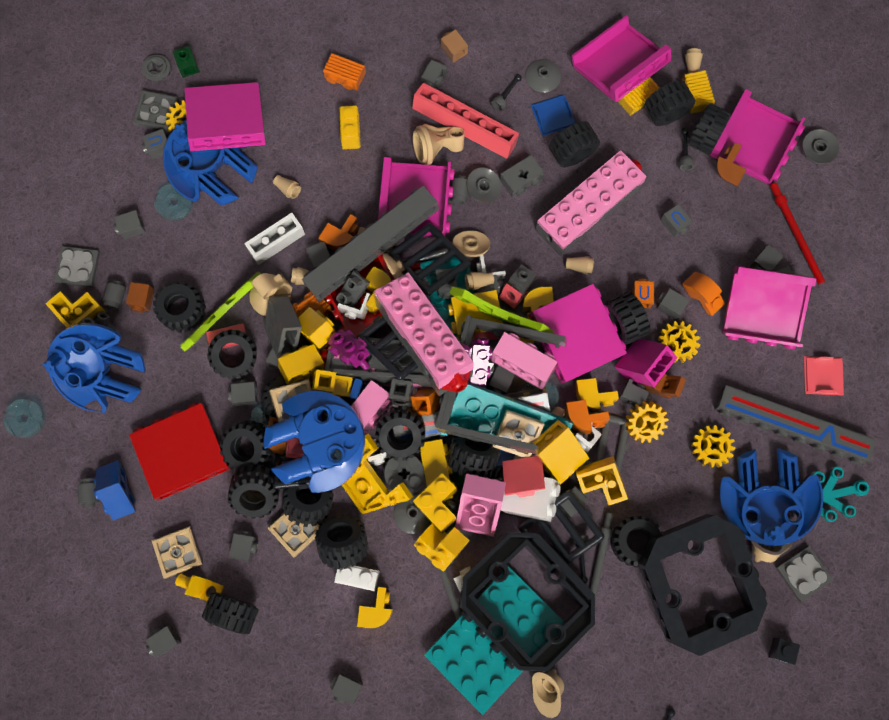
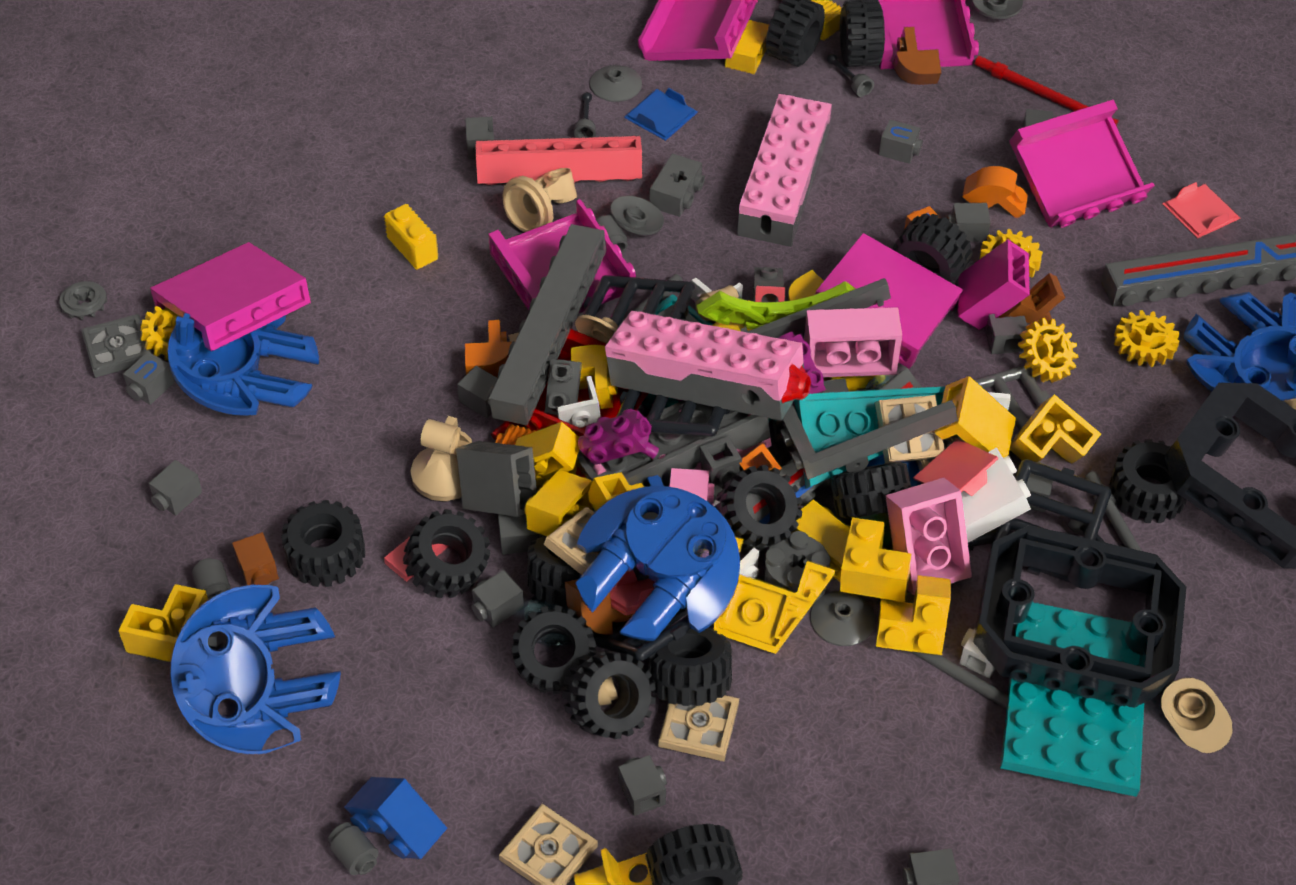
camera: 35 degrees left, 25 degrees down
clear light blue plate [3,399,45,438] -> none
light grey piece [54,246,100,288] -> none
red panel [129,403,231,501] -> none
clear light blue plate [154,184,193,221] -> none
dark green brick [172,46,200,78] -> none
lime tile [181,272,261,351] -> none
white brick [244,213,305,265] -> none
tan cone [273,175,301,199] -> none
tan cone [291,267,309,285] -> none
black tyre [315,515,368,569] -> none
orange brick [323,53,366,91] -> none
white brick [335,566,380,591] -> none
yellow brick [357,587,393,628] -> none
medium nougat brick [441,29,468,63] -> none
tan dish [453,231,490,257] -> none
black tyre [549,121,600,168] -> none
orange brick [565,400,610,435] -> none
tan cone [566,256,594,275] -> none
yellow brick [575,378,619,412] -> none

